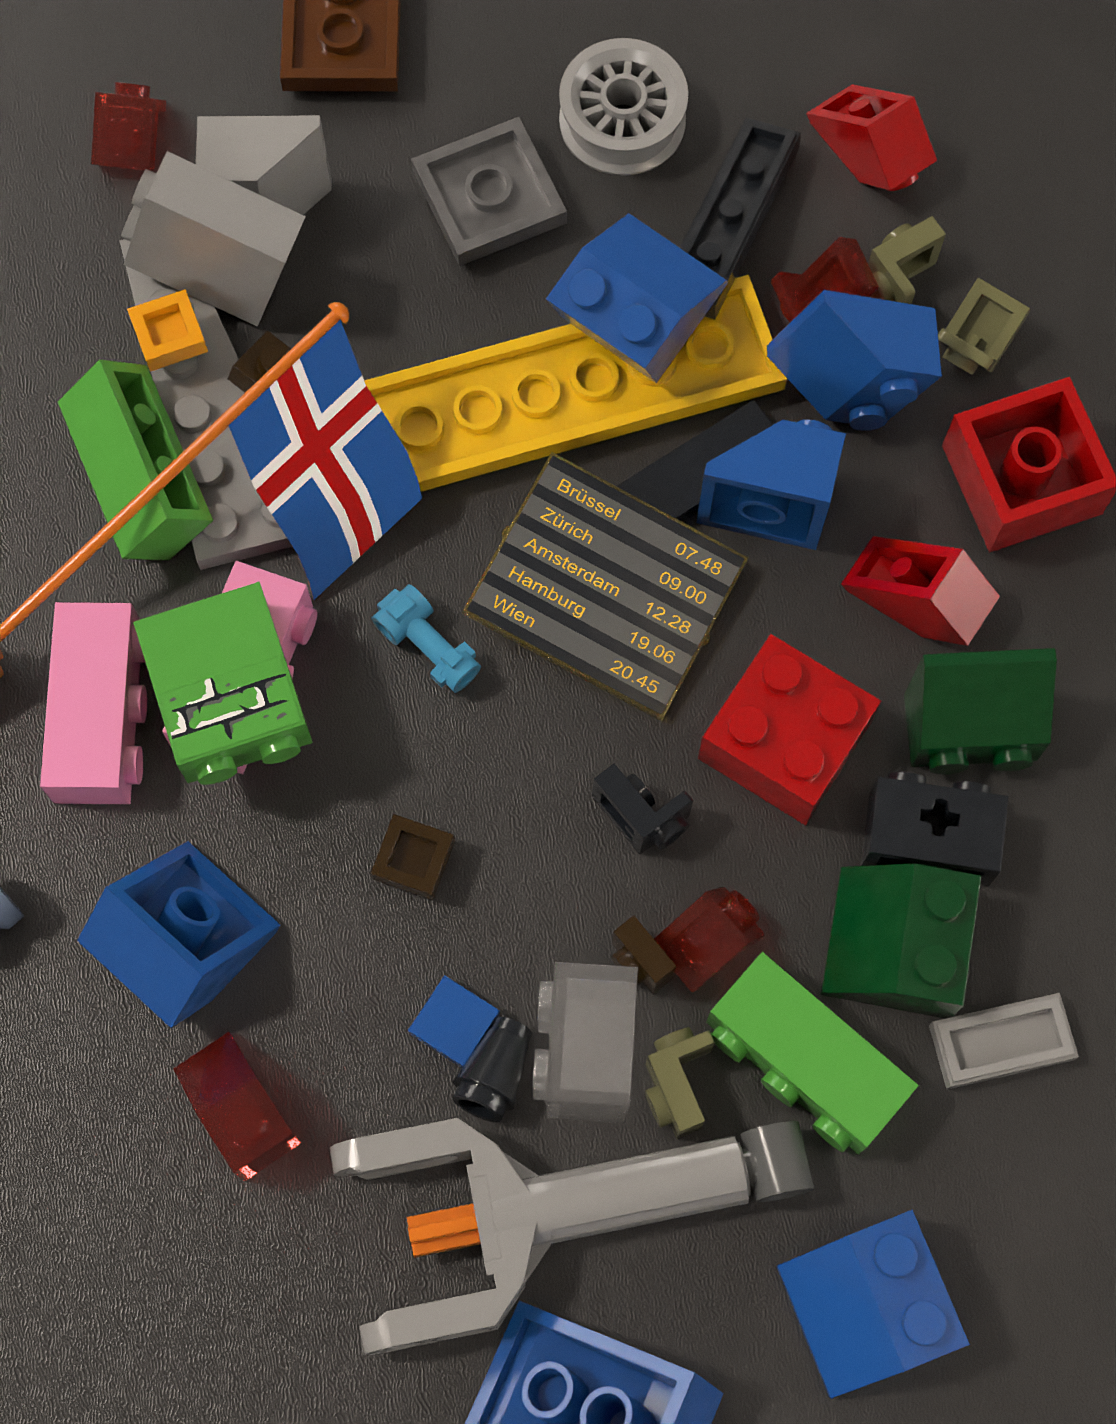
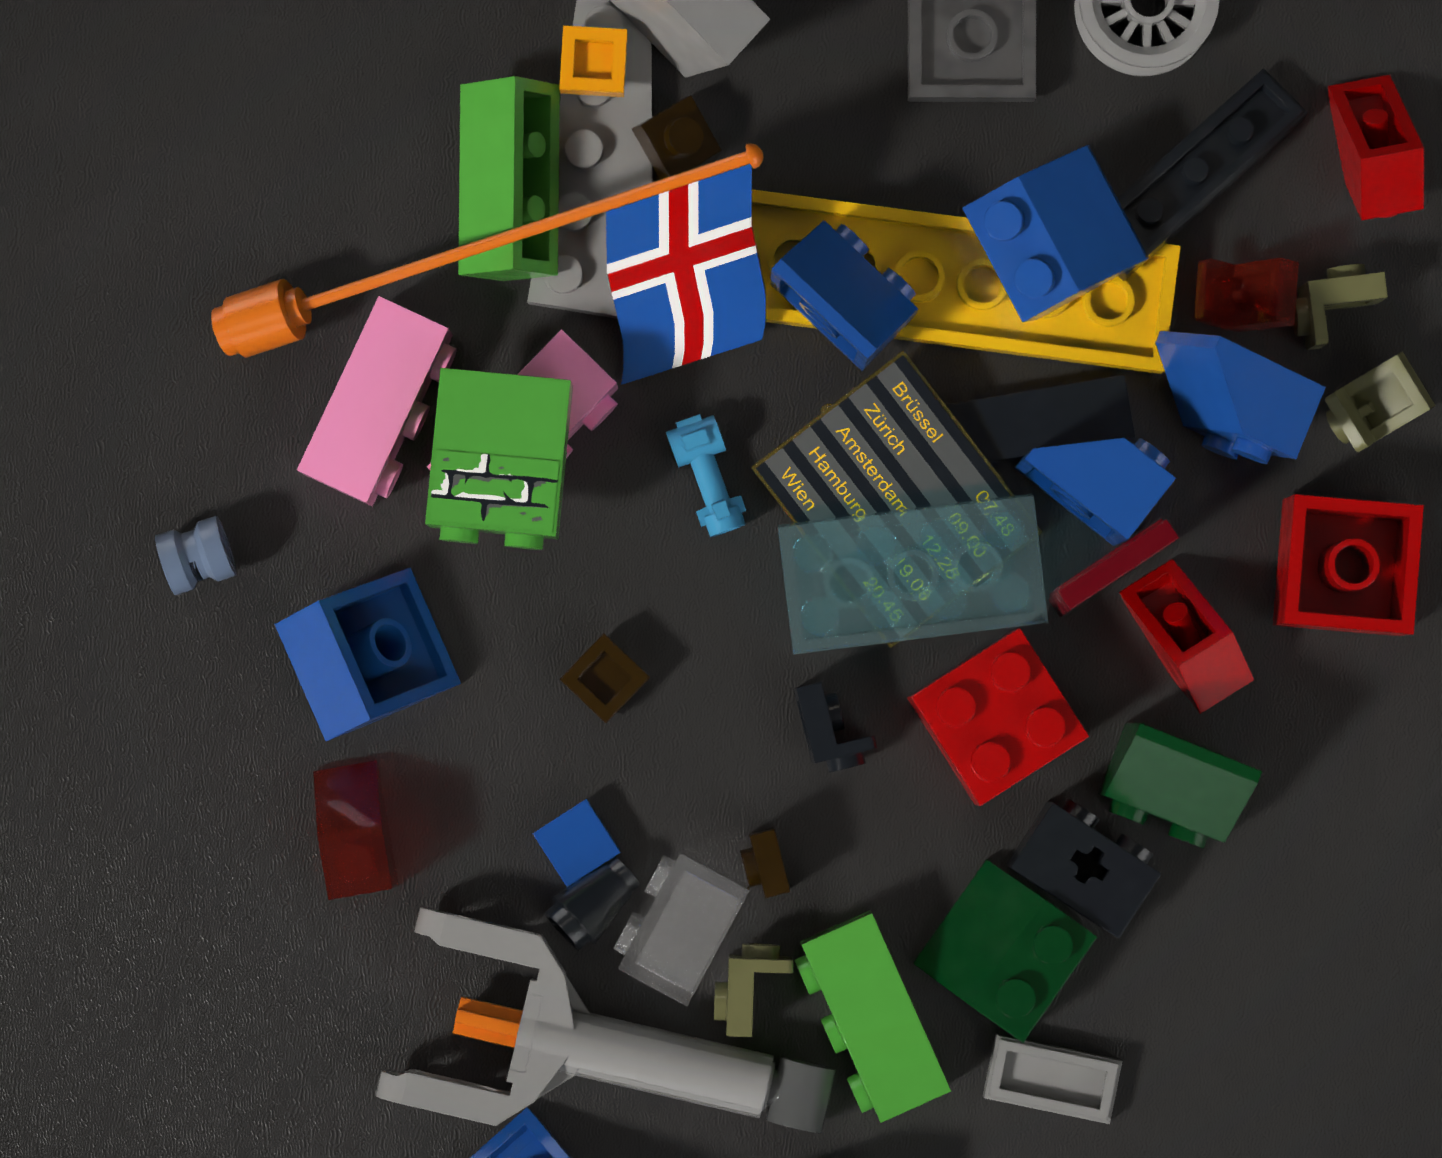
camera: 20 degrees right, 15 degrees up
clear red bracket [654,886,765,993] -> none
none -> blue slope [770,220,918,371]
none -> clear light blue plate [777,494,1048,655]
none -> dark red tile [1048,518,1179,618]

